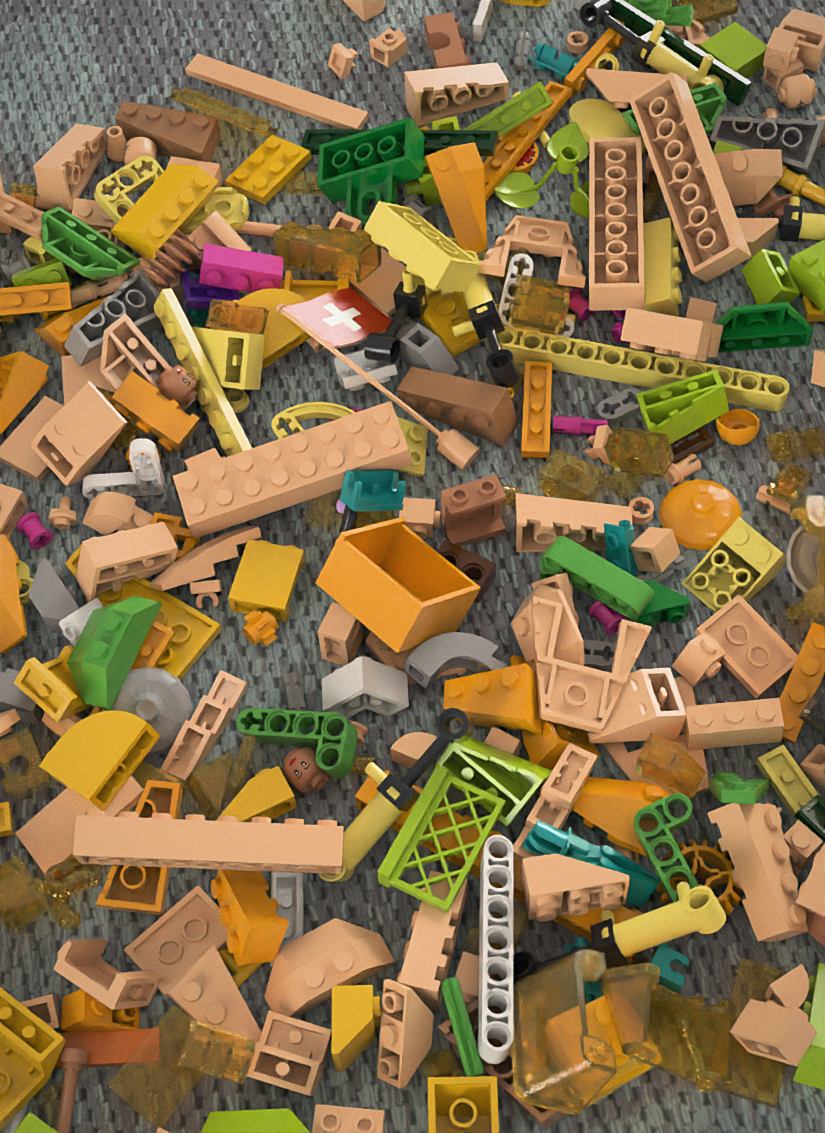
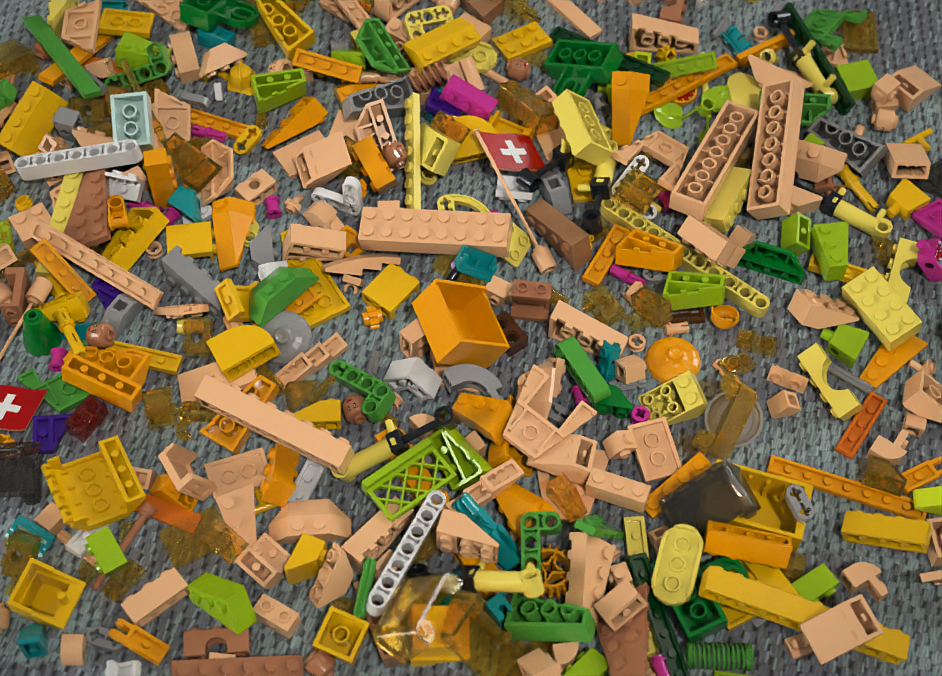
camera: 20 degrees right, 0 degrees up
none -> bright green wedge [504,593,597,642]
none -> nougat head [505,57,532,82]
none -> light orange wedge [615,228,684,272]
none -> dark pink bush [630,405,649,425]
none -> yellow gear [655,45,677,62]

